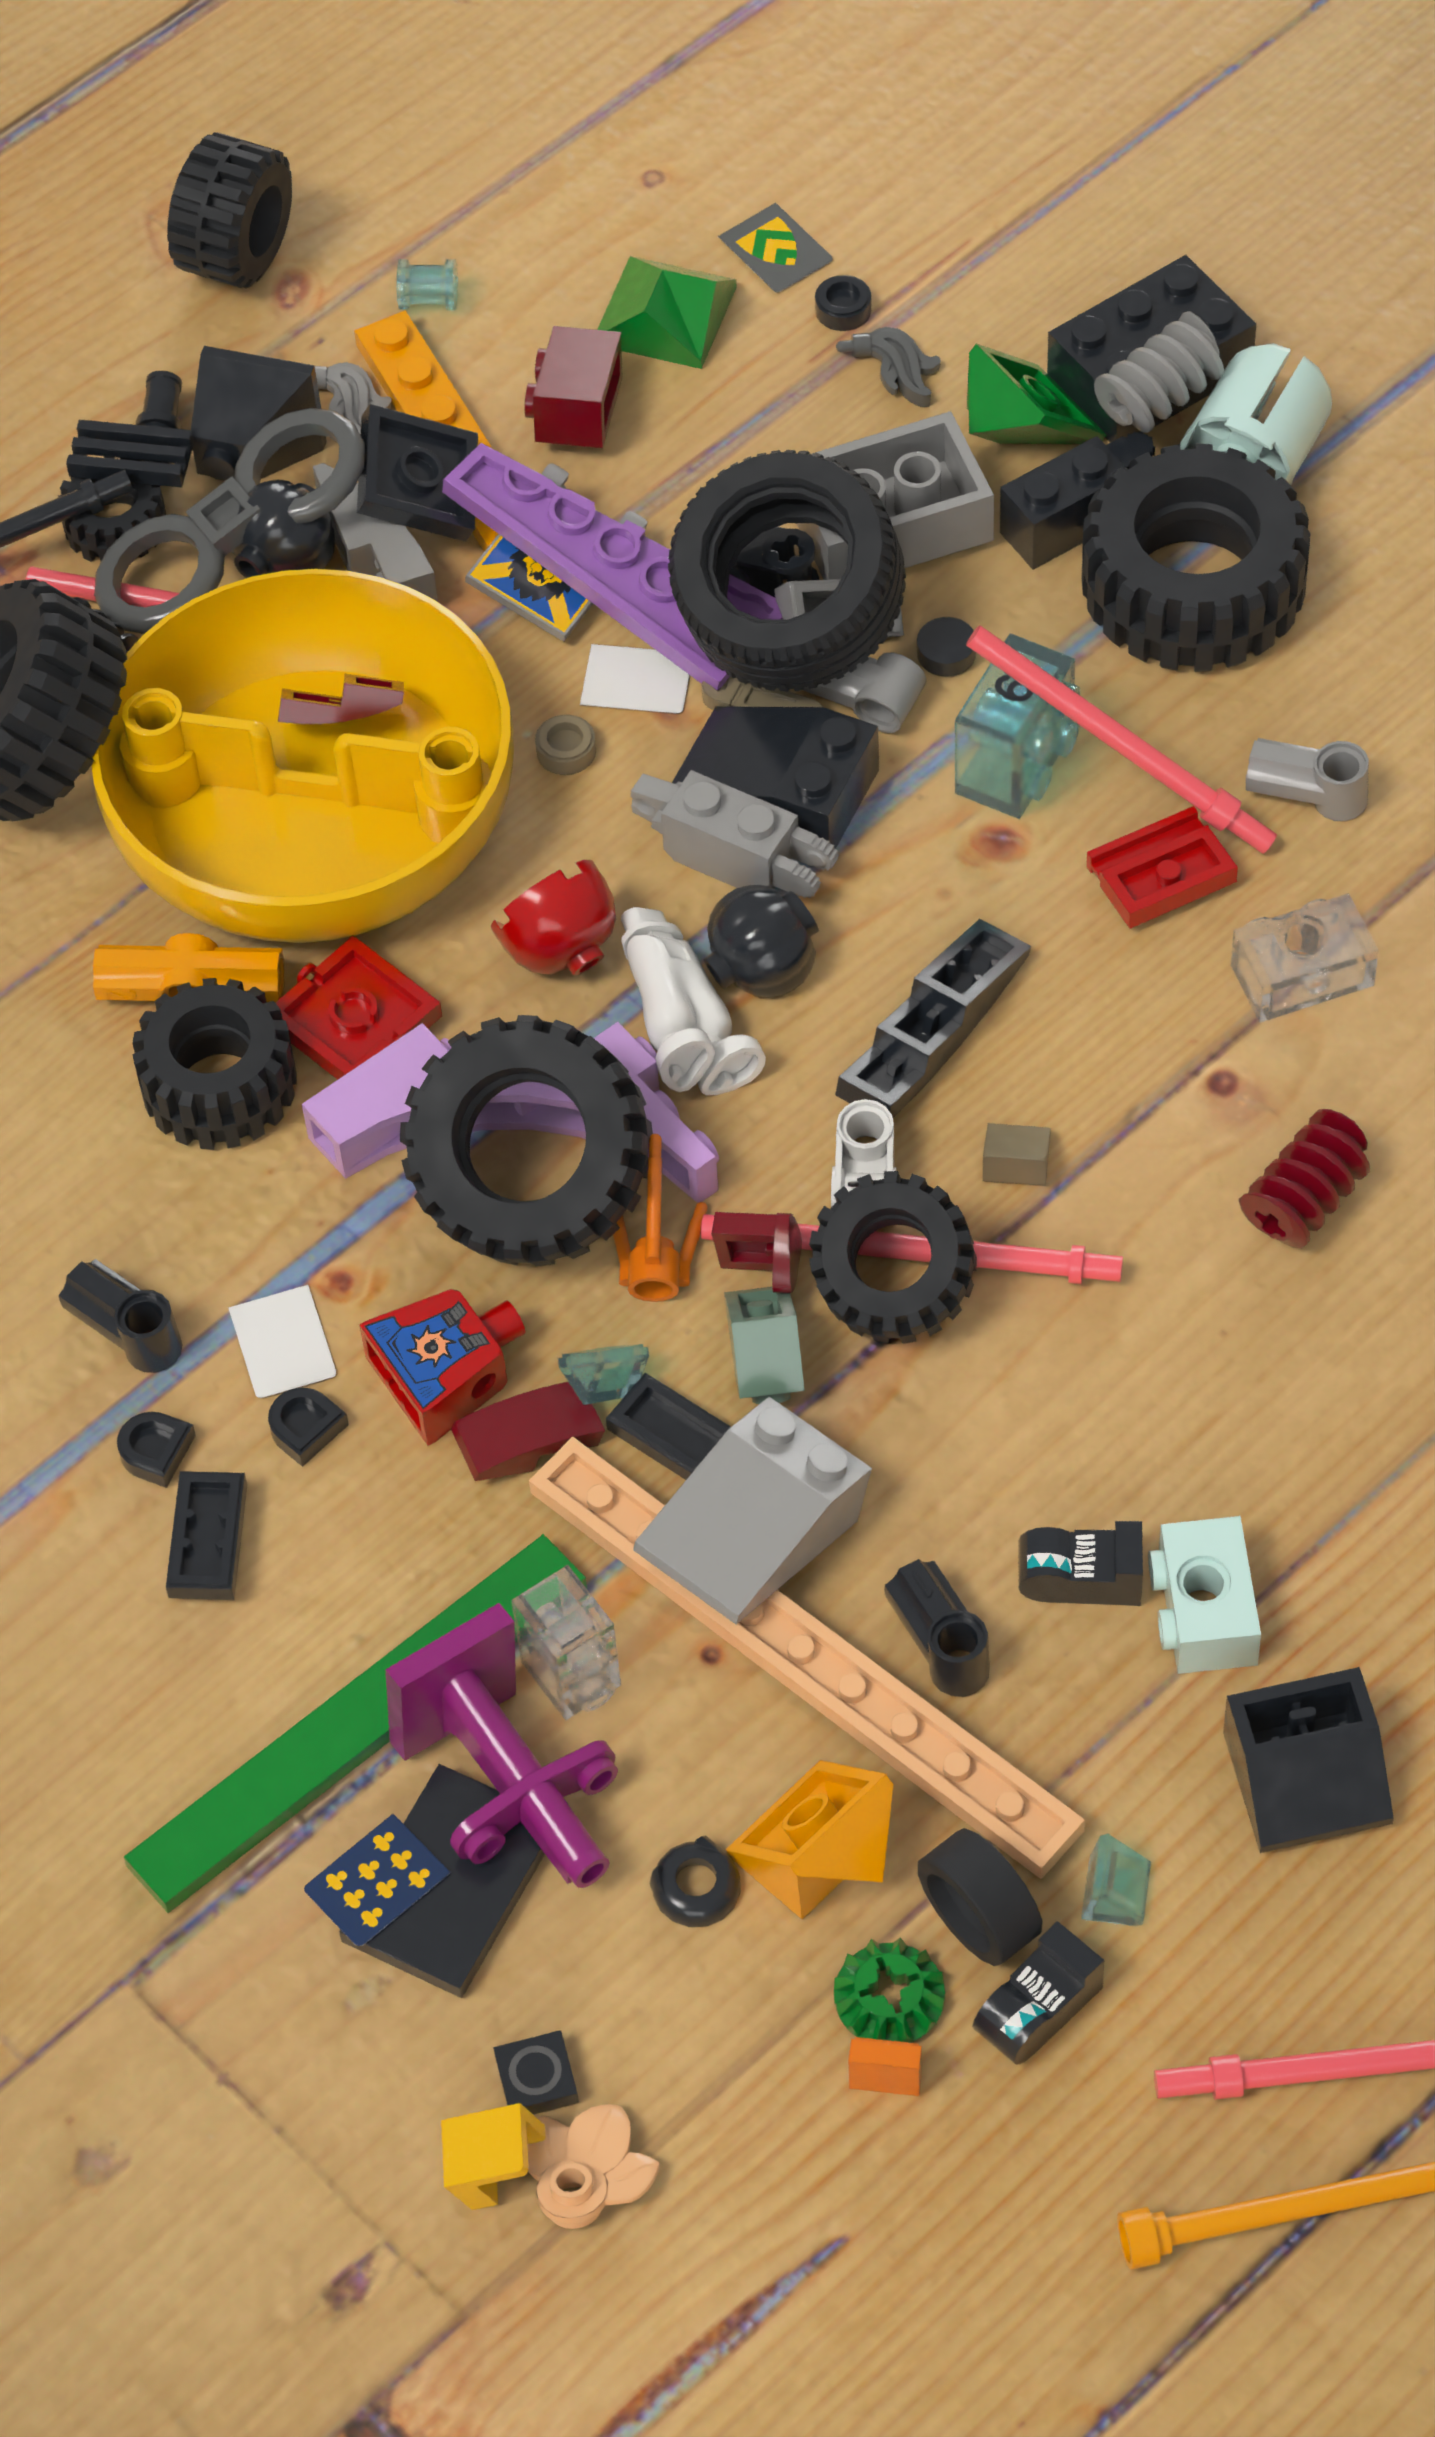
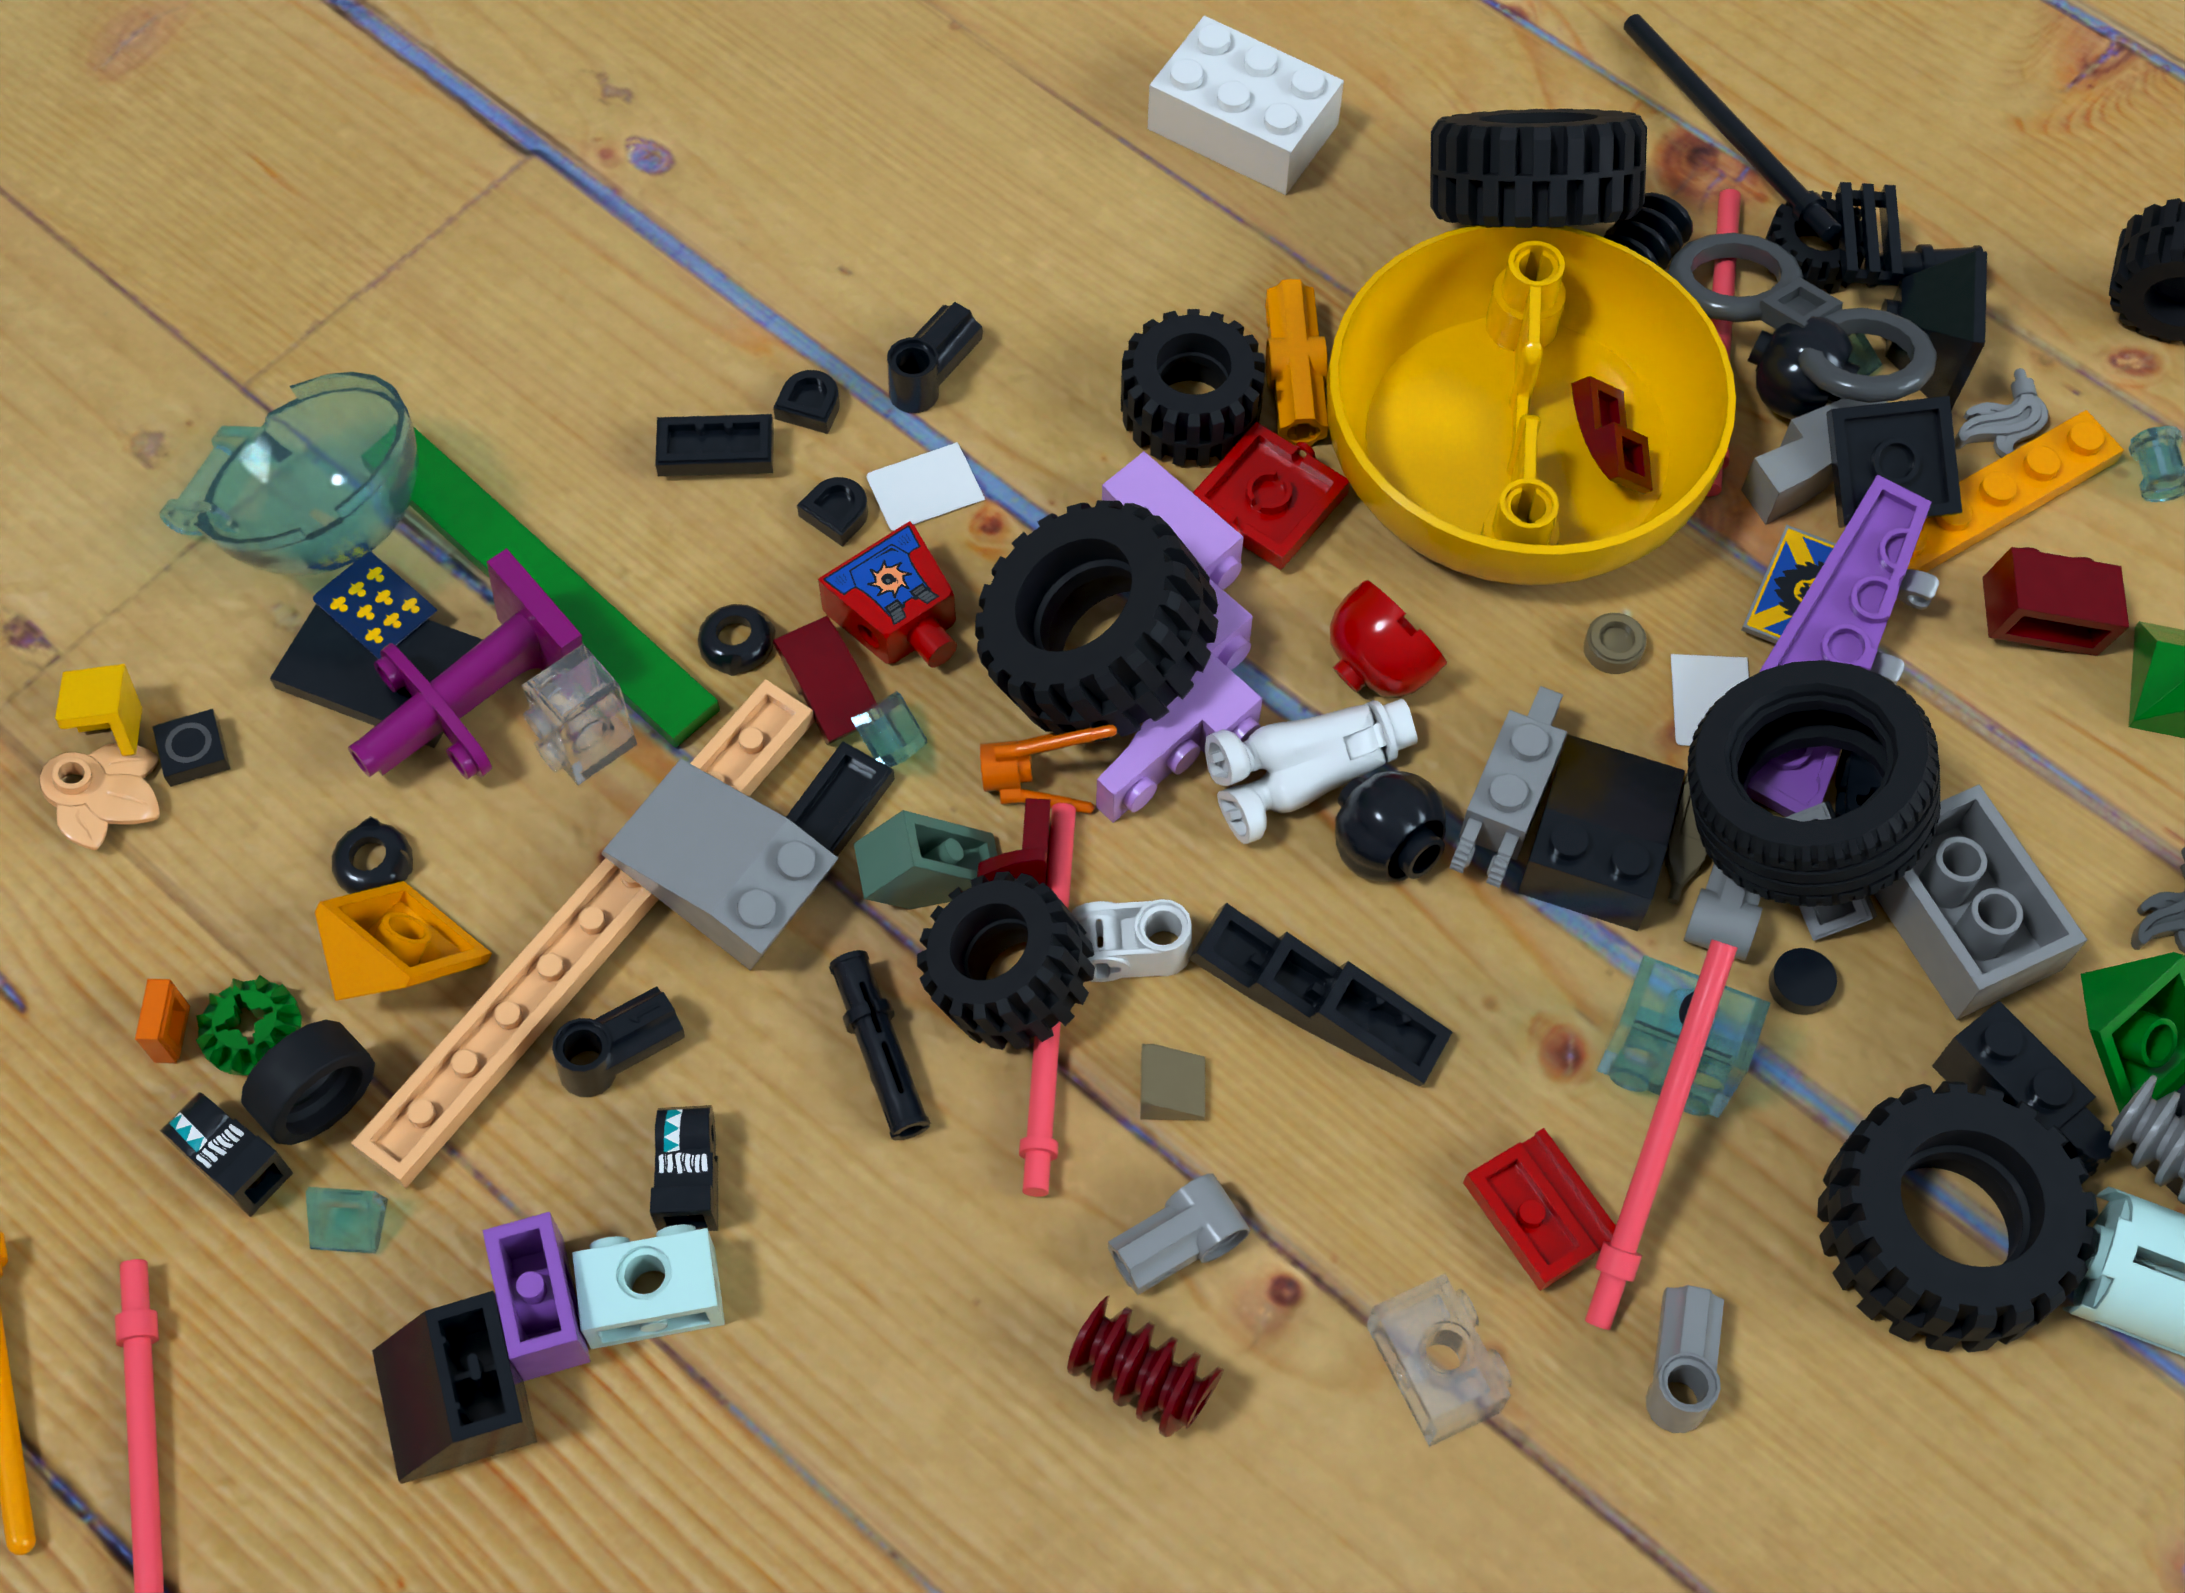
camera: 80 degrees right, 5 degrees up
none -> clear light blue windscreen [159,372,419,576]
none -> medium lavender brick [482,1212,591,1381]
none -> black piece [697,604,776,676]
none -> black pin [829,950,931,1141]
none -> light grey piece [1108,1174,1251,1295]

